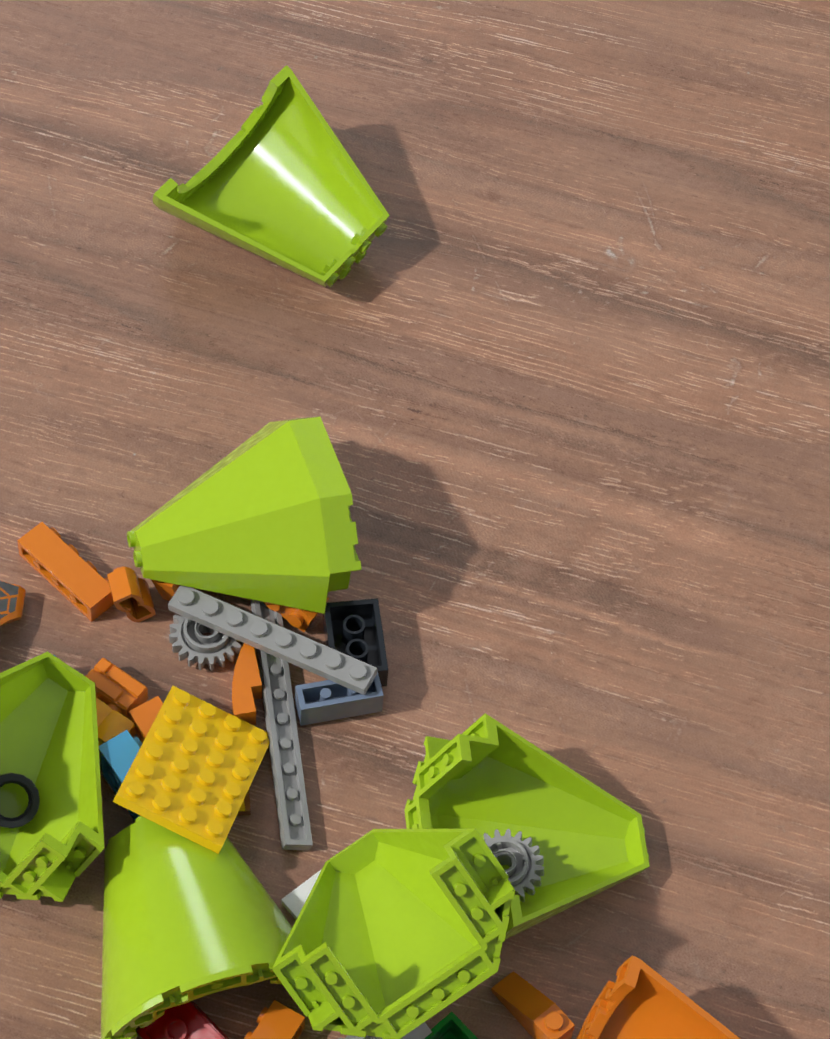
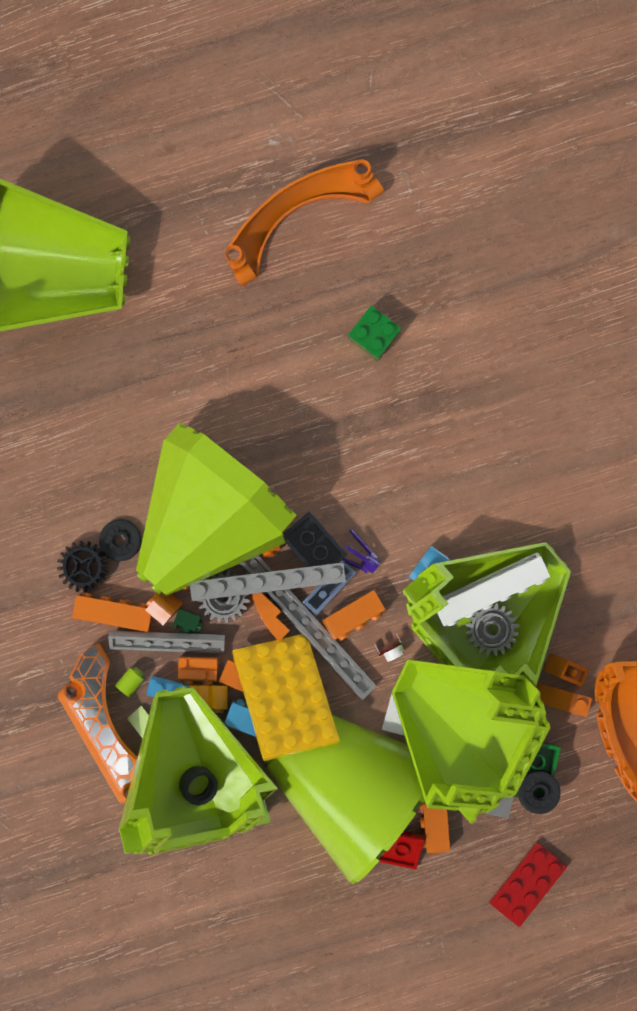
camera: 30 degrees left, 30 degrees up
none -> black gear [57,541,109,592]
none -> black wheel [99,519,141,561]
none -> light grey plate [108,631,225,654]
none -> lime brick [115,667,145,697]
none -> dark green brick [172,608,203,633]
none -> orange panel [225,159,385,287]
none -> orange brick [322,590,385,641]
none -> dark purple plant [342,529,381,573]
none -> green brick [347,305,402,361]
none -> white piece [374,633,404,662]
none -> white brick [437,552,550,626]
none -> orange slope [543,653,589,687]

